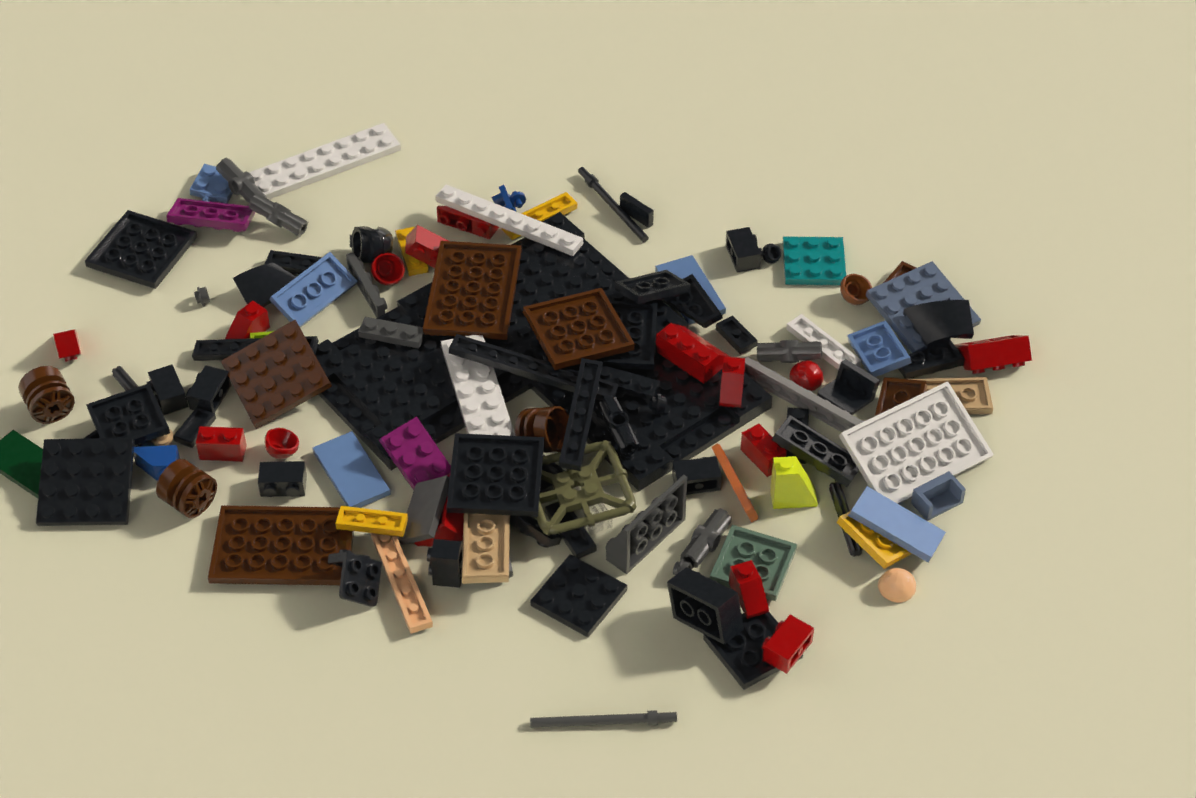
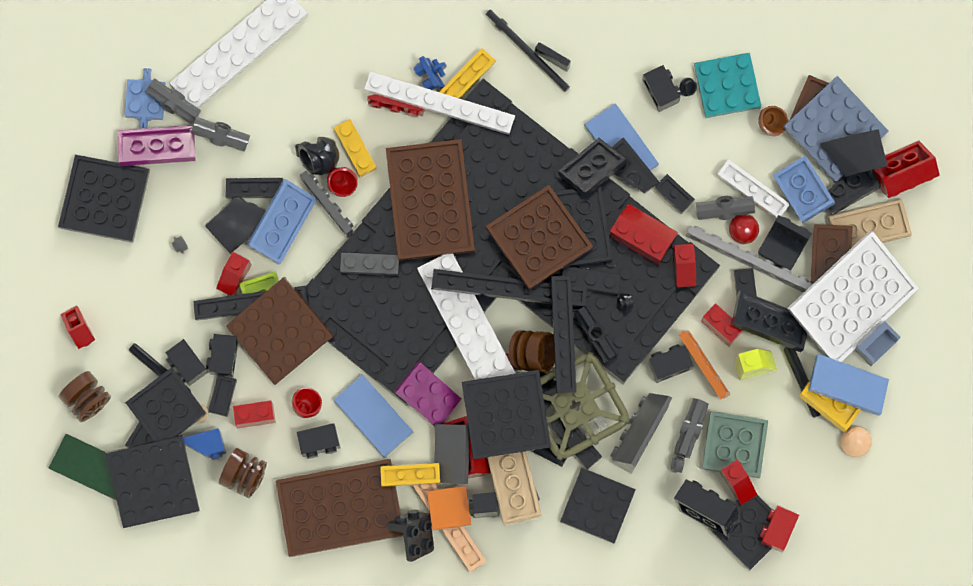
camera: 10 degrees left, 30 degrees up
red brick [405,225,449,268] -> none
none -> orange tile [427,486,472,531]

